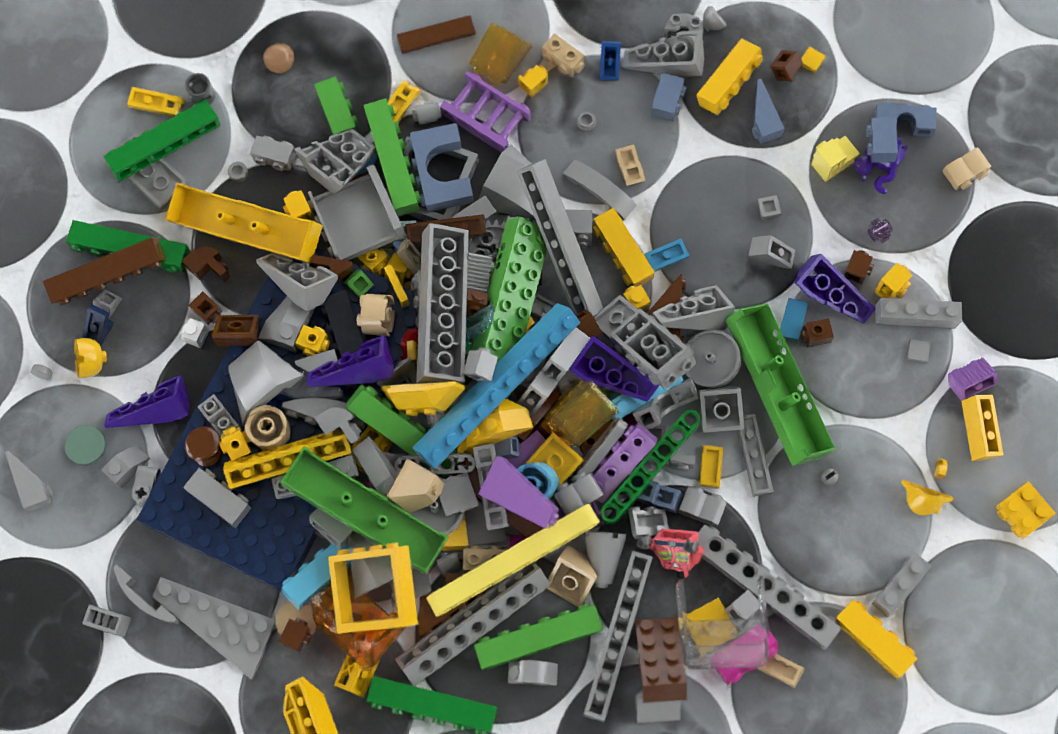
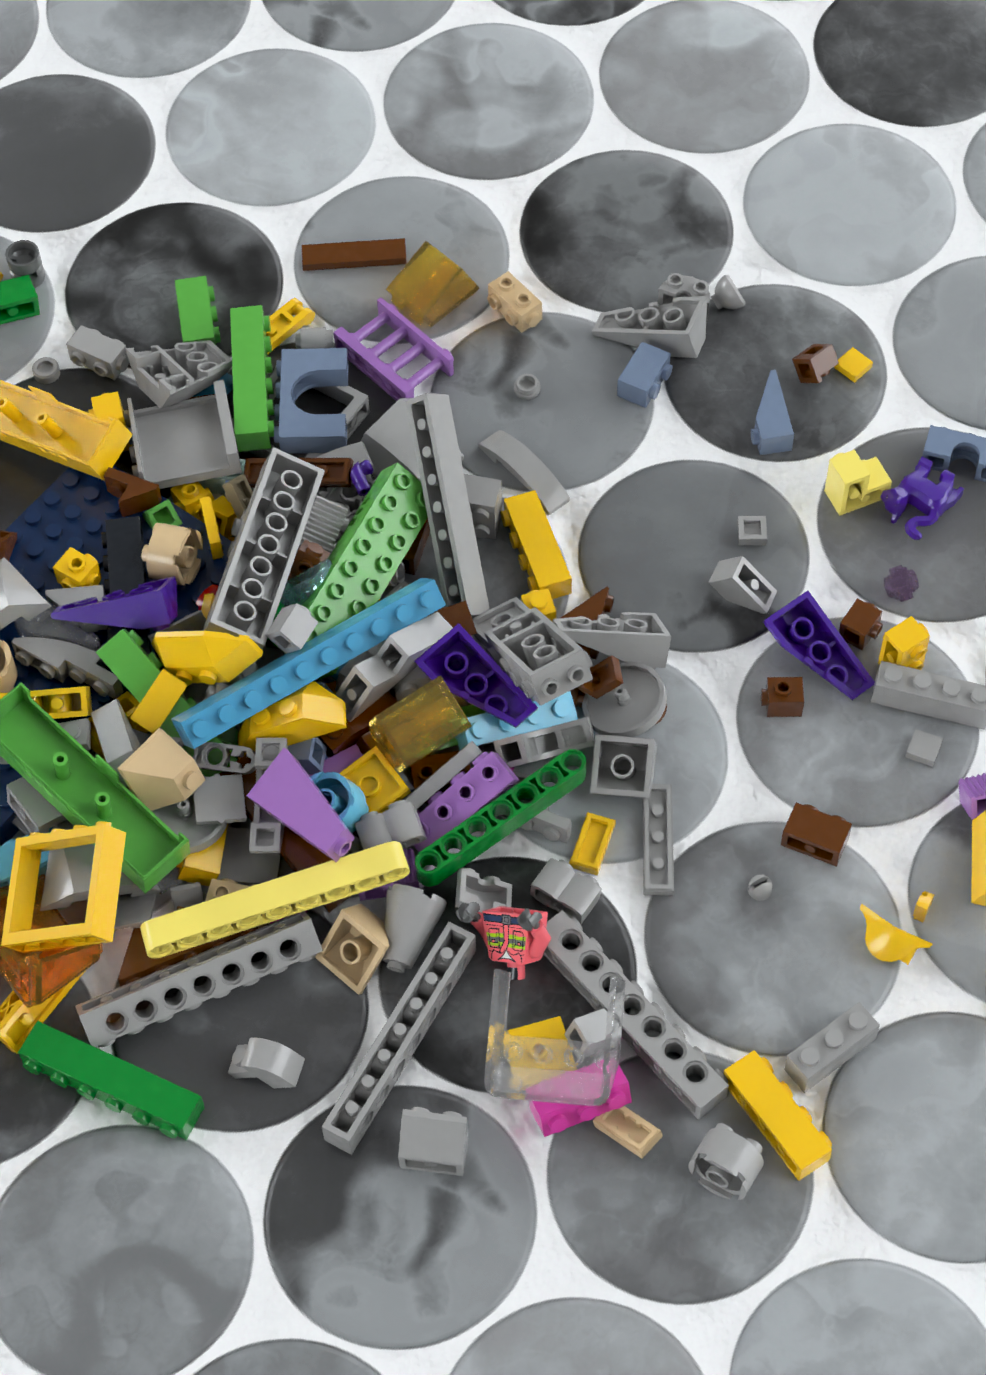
camera: 10 degrees right, 15 degrees down
light grey wedge [256,253,338,311] -> none
light grey wedge [258,296,316,353] -> none
medium nougat hair [263,43,294,74] -> none
light grey brick [314,405,361,444] -> none
bright green brick [474,604,603,671] -> none
yellow brick [518,65,548,98] -> none
blue slope [600,41,621,80] -> none
sand blue slope [614,475,683,514] -> none
tan slope [615,144,645,186] -> none
reddish brown brick [635,617,687,703] -> none
dark azure plate [645,239,689,272] -> none
yellow brick [697,38,763,115] -> none
bright green piece [725,304,836,467] -> none
dark azure tile [780,298,808,342] -> none
sand blue brick [866,117,898,162] -> none
none -> yellow tile [130,668,188,734]
none -> dark purple arm [350,460,374,496]
none -> reddish brown bracket [578,655,623,699]
none -> light grey brick [688,1123,764,1200]
none -> reddish brown brick [781,802,852,867]

